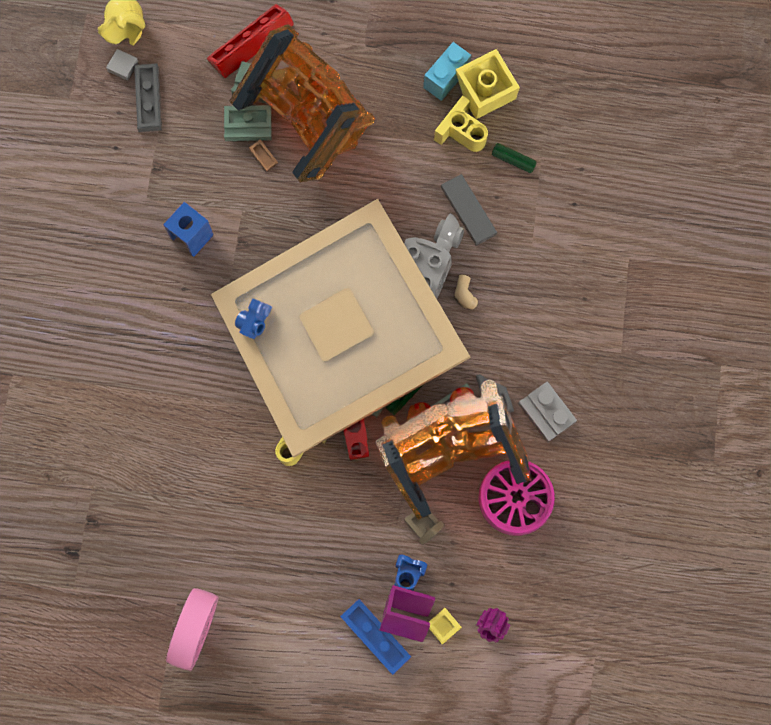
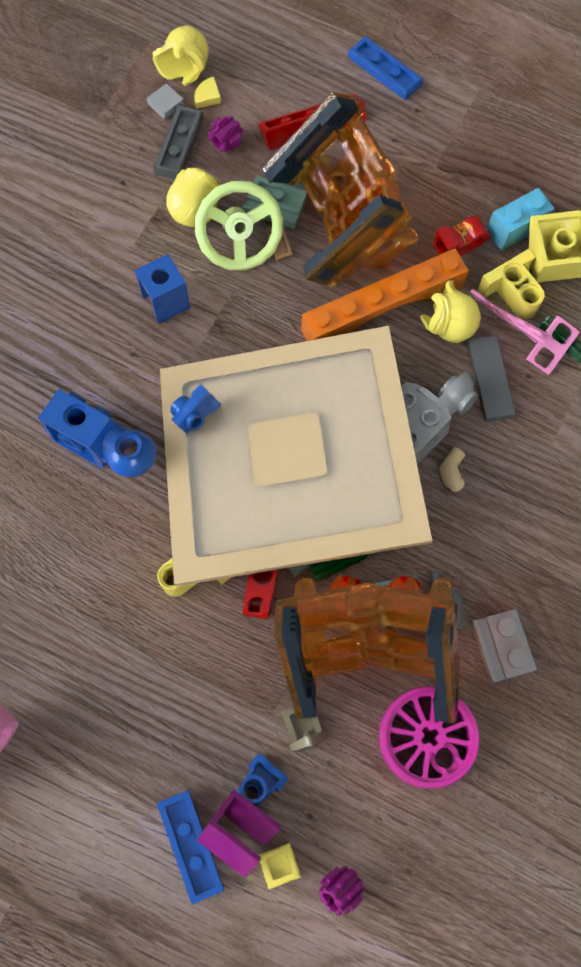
camera: 20 degrees right, 5 degrees down
none -> blue brick [38,389,157,477]
none -> light yellow hair [166,167,221,228]
none -> light yellow tile [194,76,221,109]
none -> yellowish green piece [195,181,283,271]
none -> magenta gear [208,115,244,152]
none -> orange arch [301,248,469,341]
none -> light yellow hair [420,280,481,343]
none -> red leg [433,215,490,257]
none -> bright pink piece [470,289,580,375]

